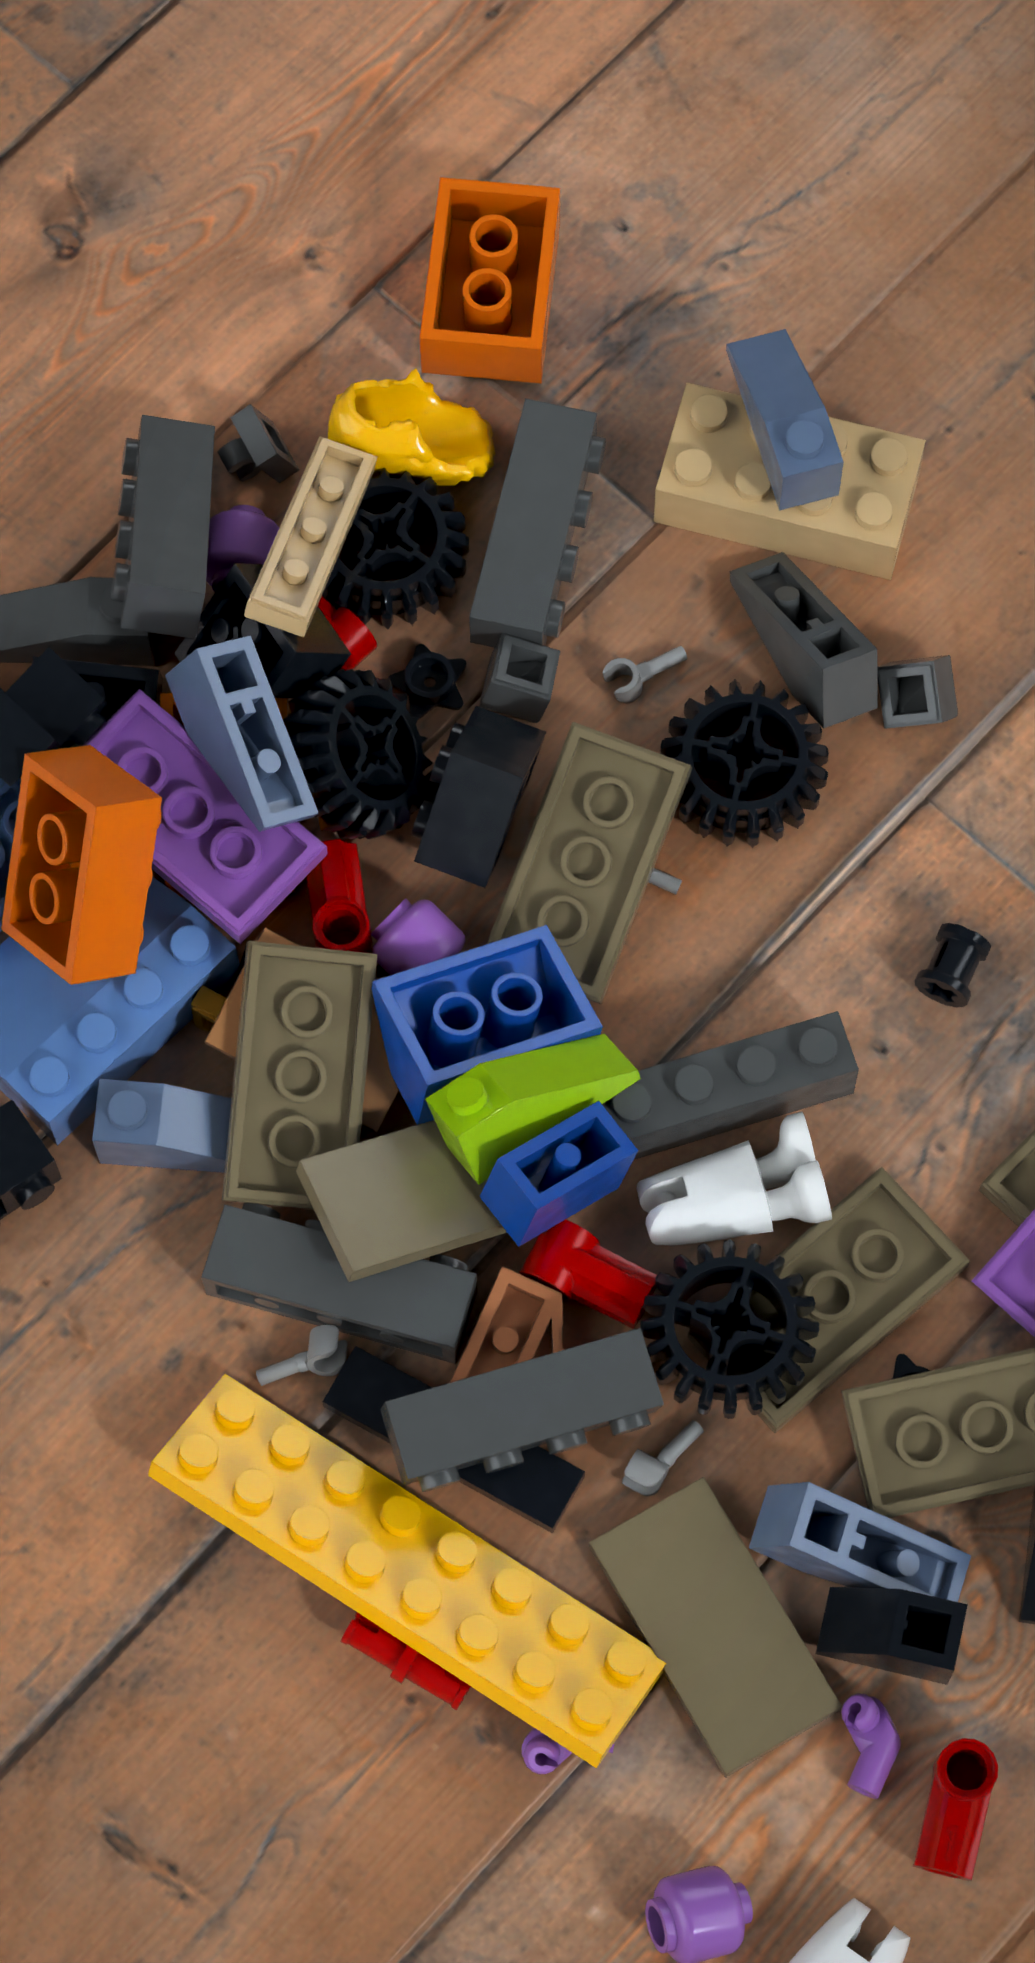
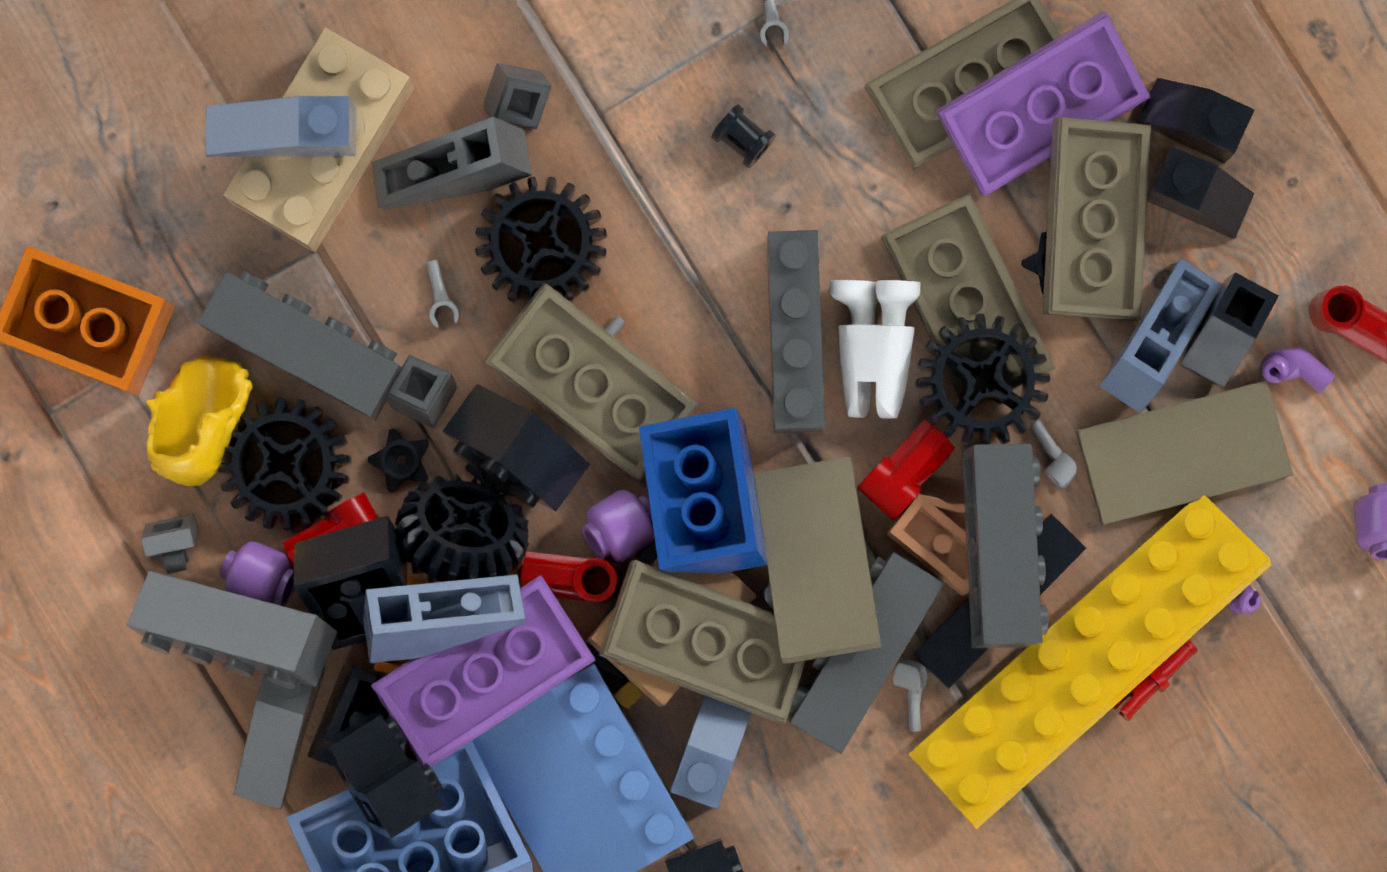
camera: 75 degrees left, 15 degrees up
orange brick [1,745,162,985] -> none
tan tile [244,436,378,637] -> none
lime slope [425,1033,641,1185] -> none
blue brick [480,1101,639,1247] -> none

